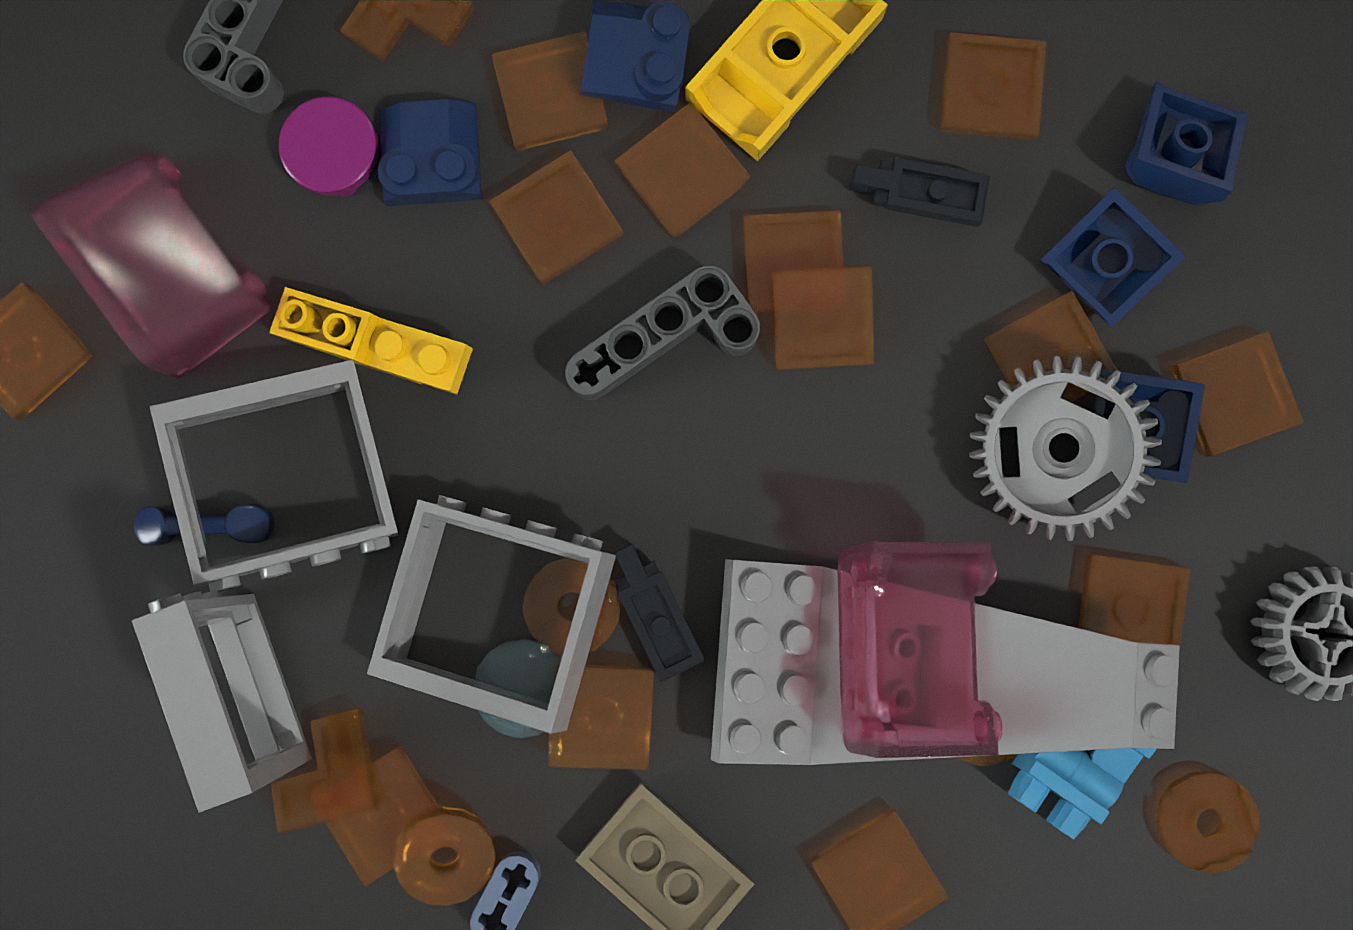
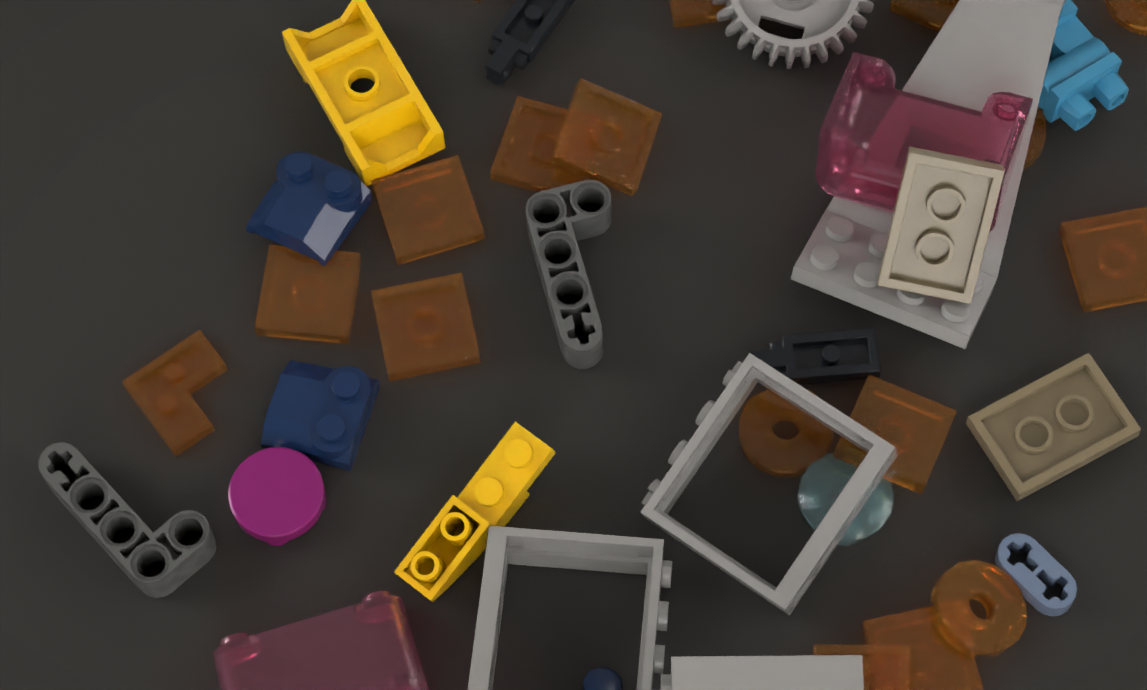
camera: 70 degrees left, 20 degrees down
none -> plate [877,146,1005,304]

